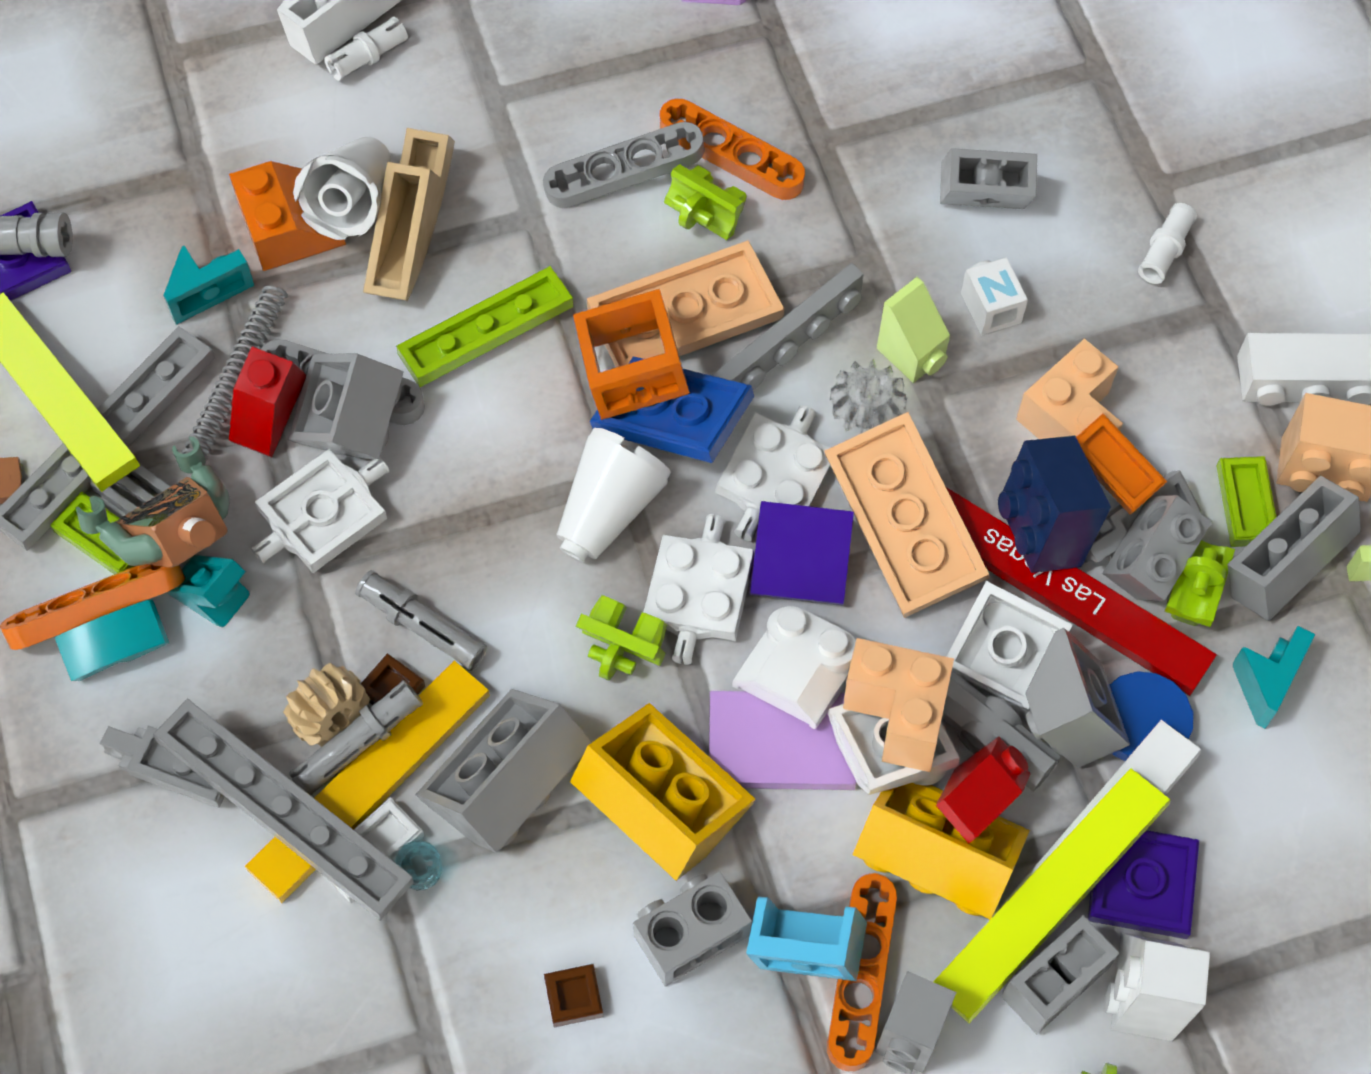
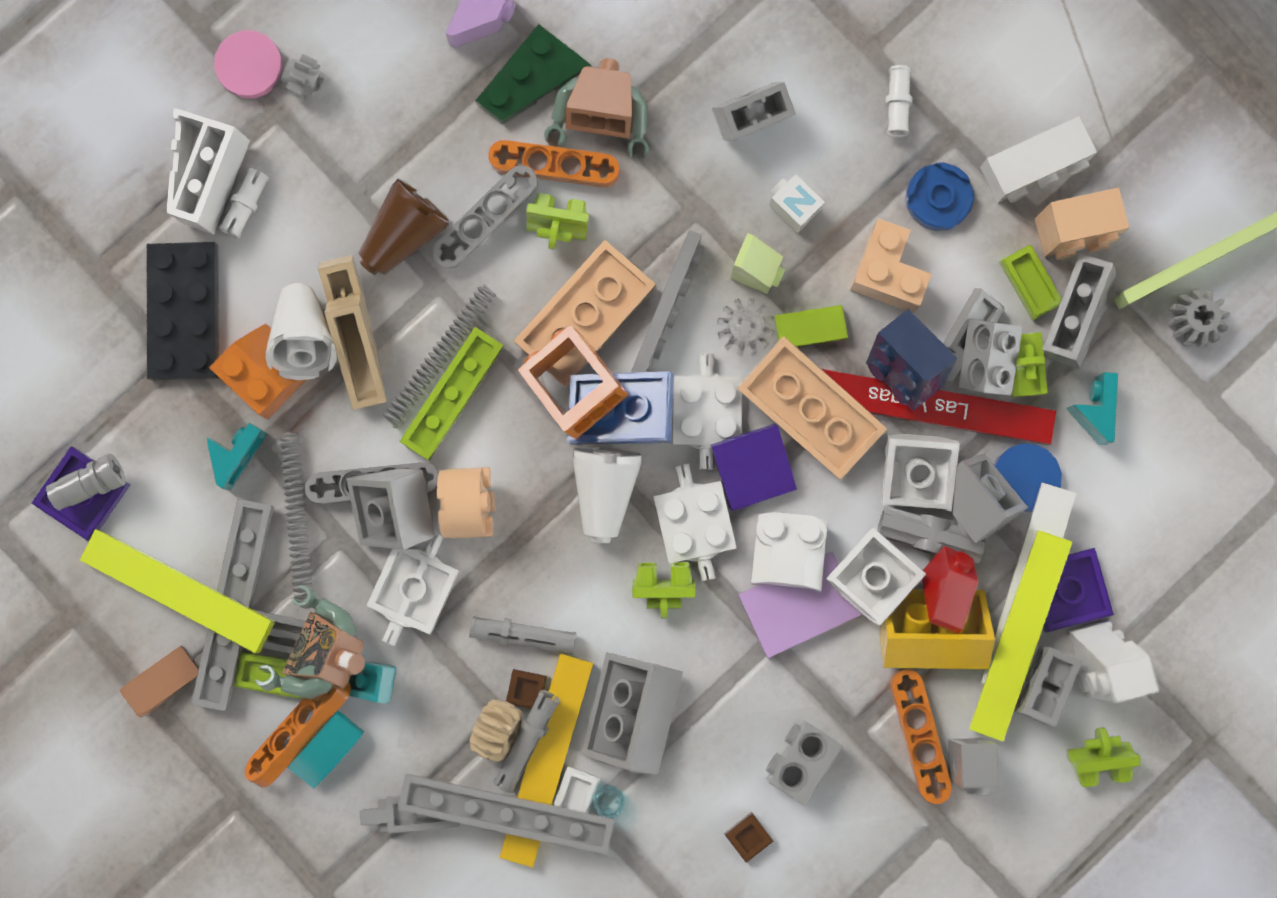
camera: 25 degrees left, 20 degrees up
red slope [229,346,306,458] -> none
yellow slope [570,703,756,881] -> none
medium azure panel [746,897,867,981] -> none
light nougat brick [843,638,954,772] -> none
orange tile [1076,413,1167,515] -> none
none -> black plate [146,242,219,381]
none -> reddish brown cone [358,178,450,275]
none -> light grey piece [383,284,496,428]
none -> light nougat brick [437,467,495,539]
none -> dark green wing [475,24,591,125]
none -> nougat torso [544,58,649,158]
none -> lime tile [774,305,848,348]
none -> blue tile [905,162,975,231]

